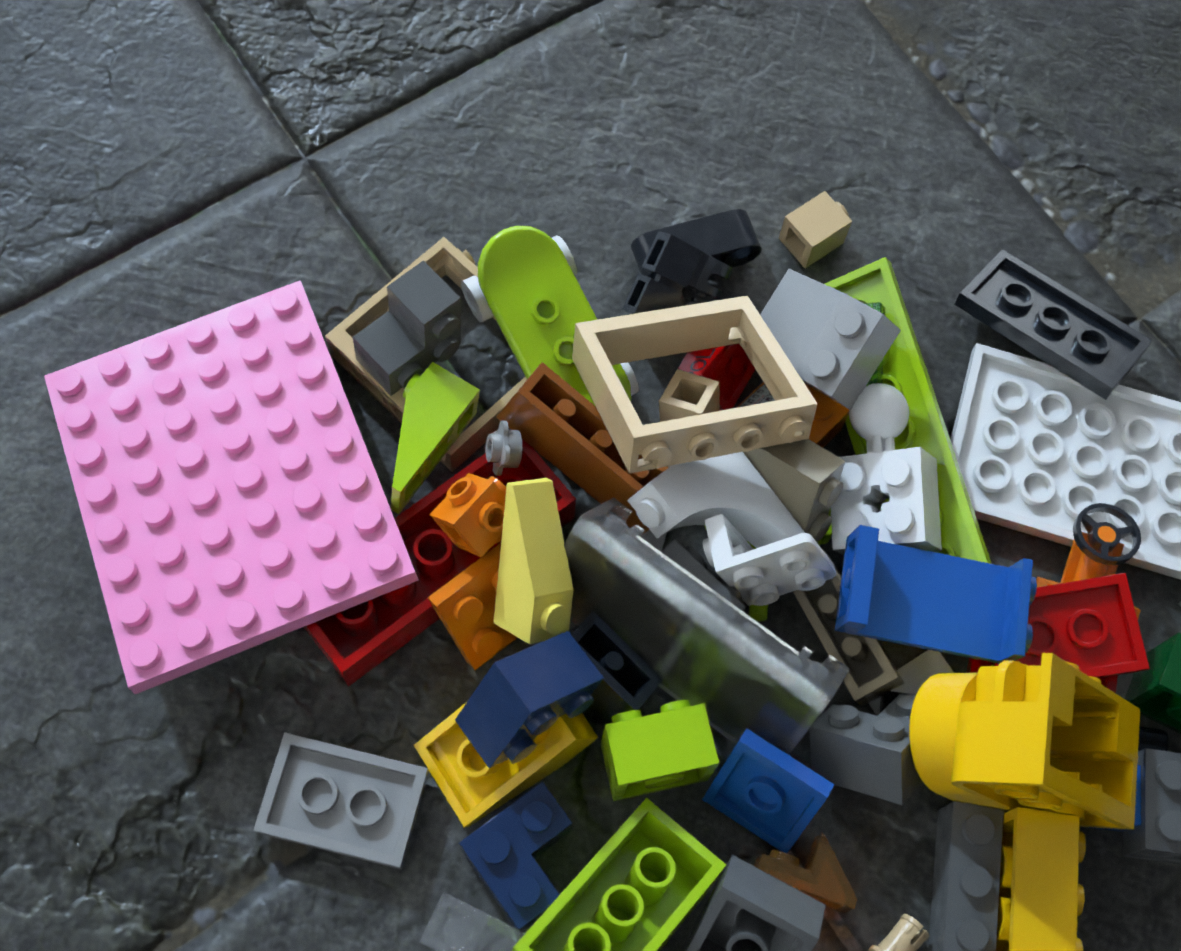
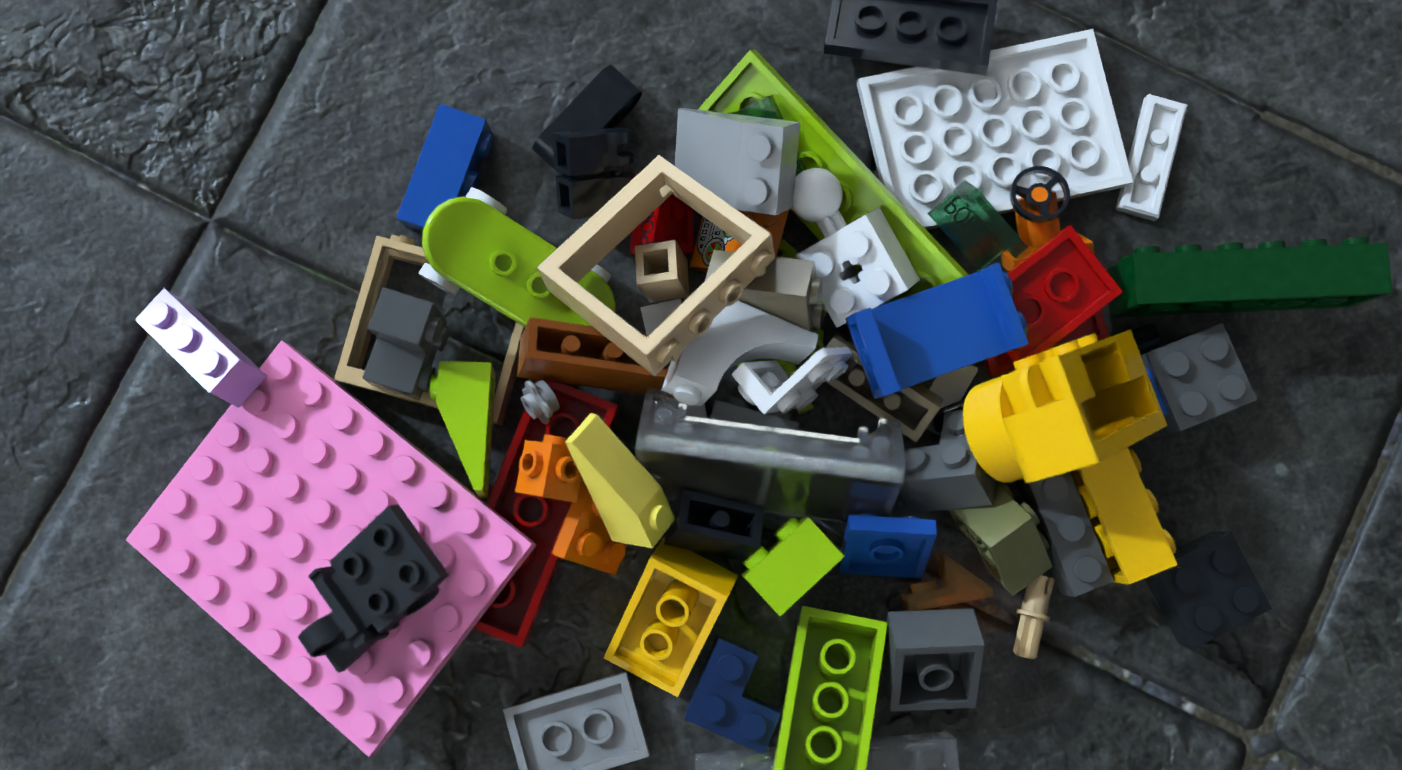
camera: 30 degrees left, 15 degrees up
dark blue brick [455,631,604,769] -> none
tan brick [779,191,852,268] -> none
none -> brick [135,288,267,408]
none -> black plate [298,504,449,673]
none -> blue brick [396,103,494,233]
none -> clear green panel [928,180,1028,271]
none -> olive brick [947,480,1053,596]

